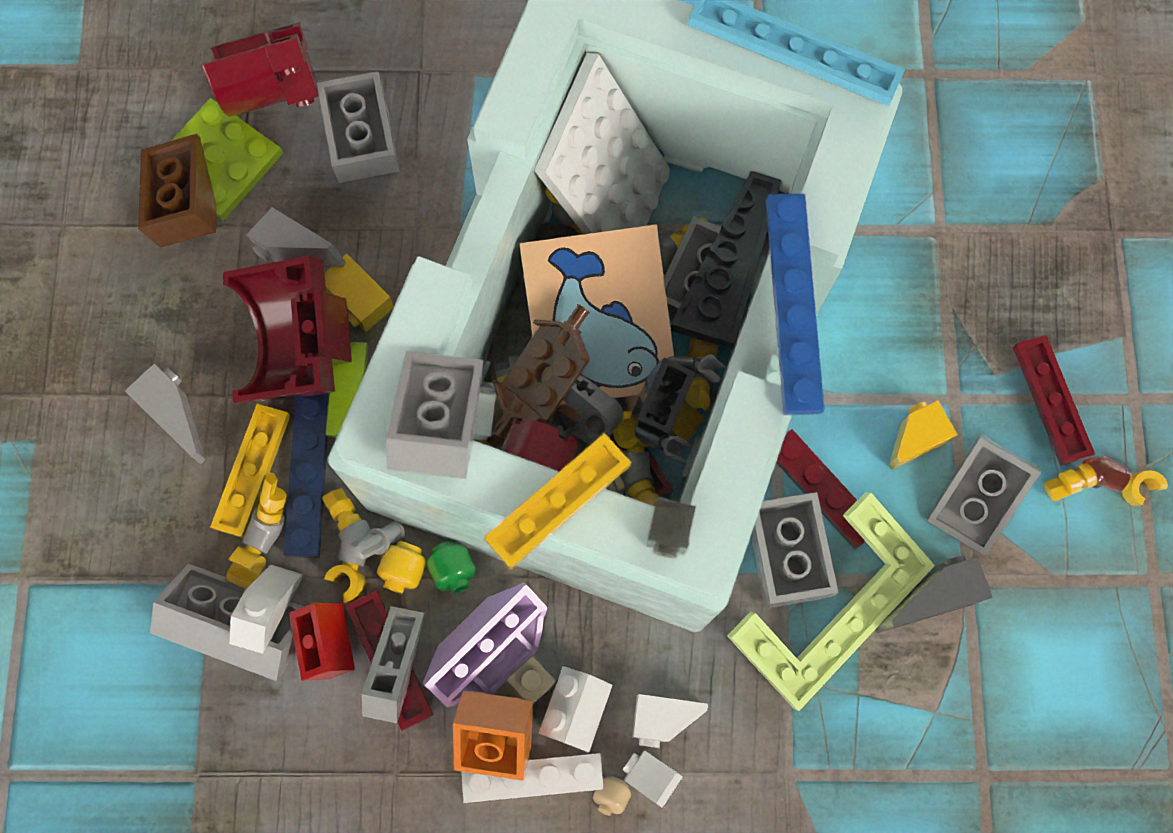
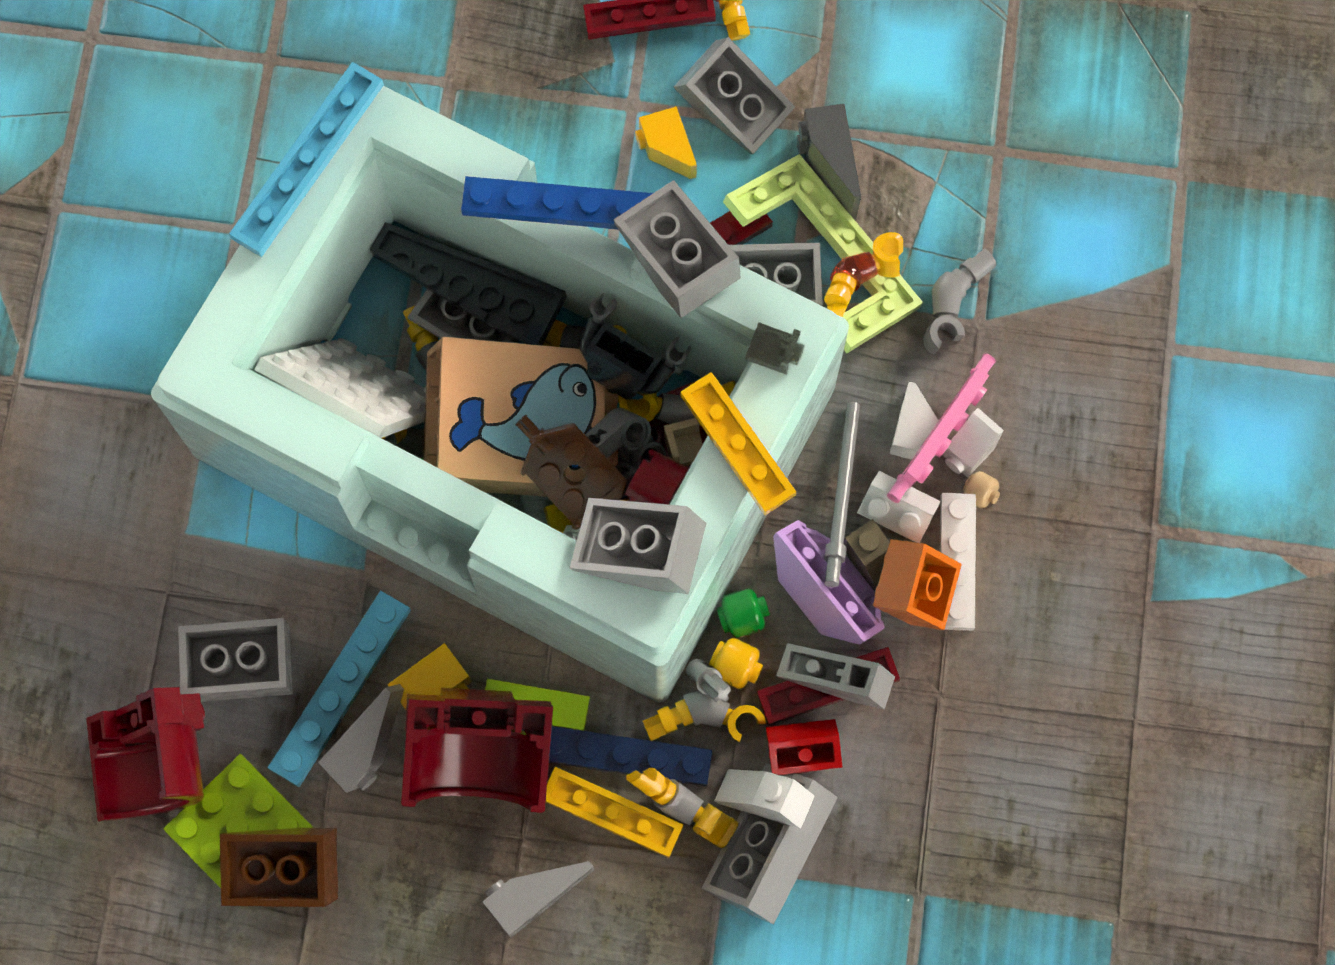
camera: 80 degrees left, 0 degrees up
none -> medium azure plate [268,590,411,787]
none -> light grey slope [614,180,741,318]
none -> yellow piece [824,232,903,317]
none -> light grey bar [824,402,860,587]
none -> bright pink plate [887,354,996,503]
none -> light grey piece [923,248,997,354]

